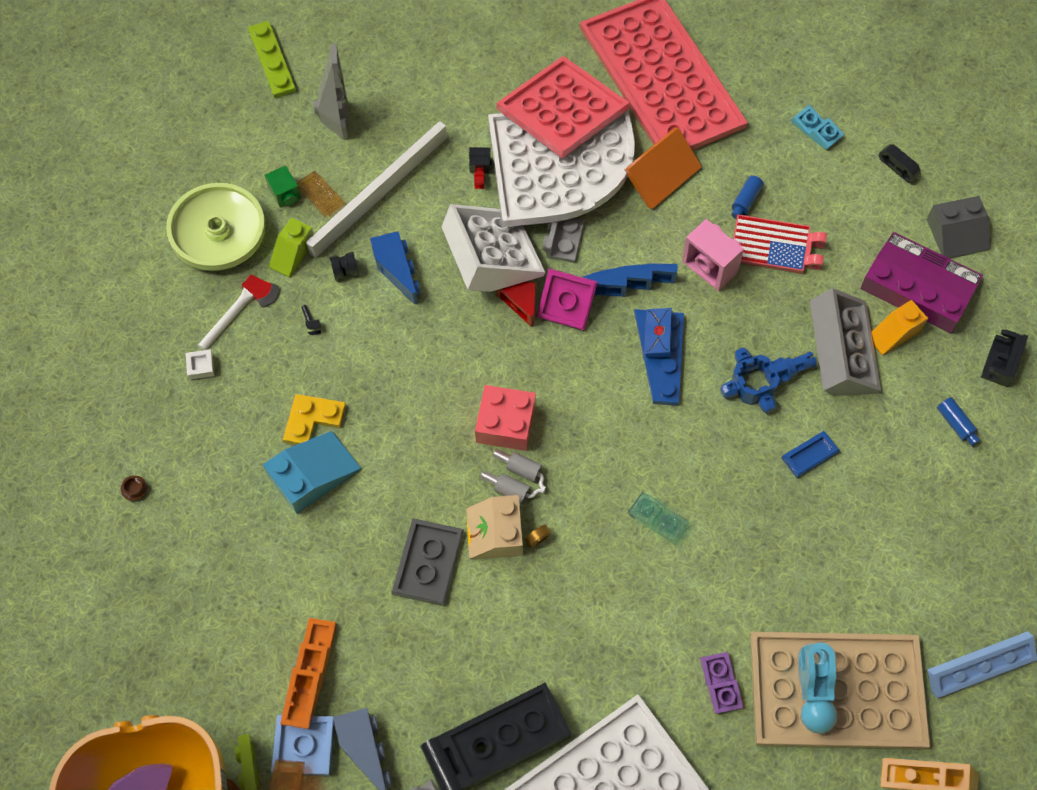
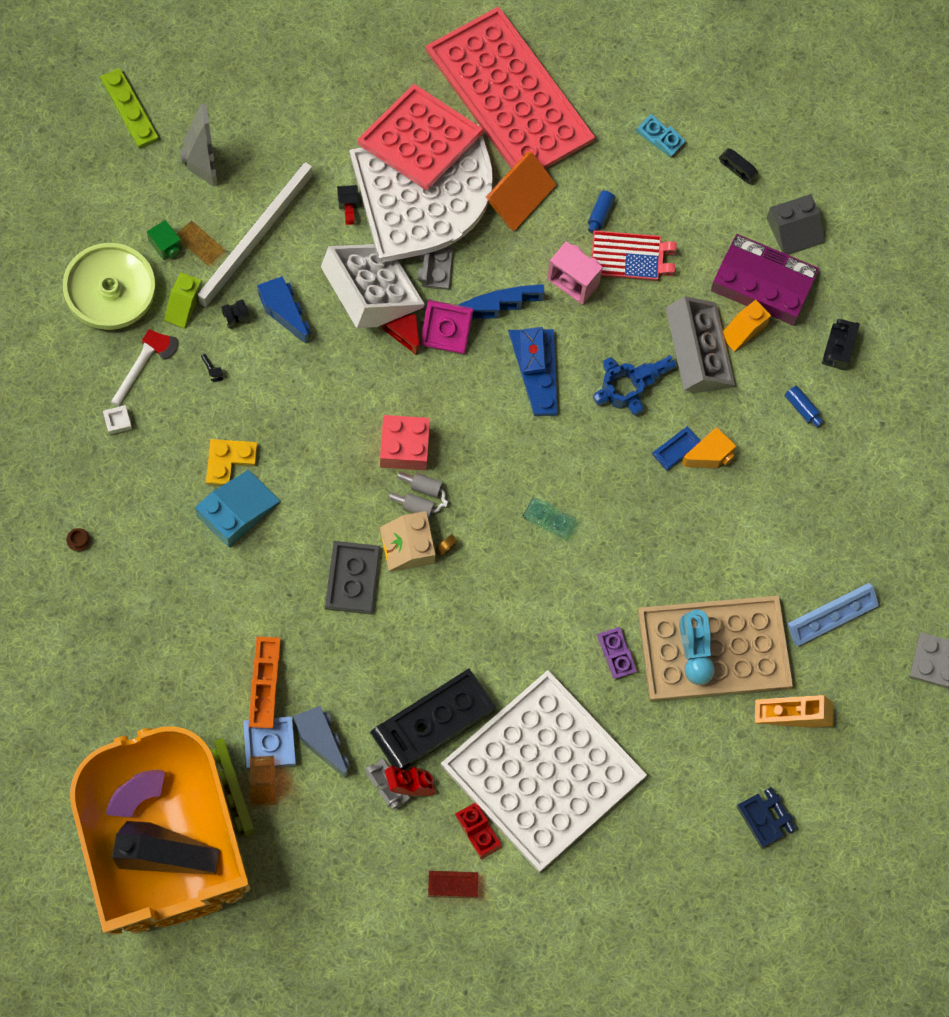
camera: 15 degrees left, 5 degrees up
none -> light orange slope [682,427,736,468]

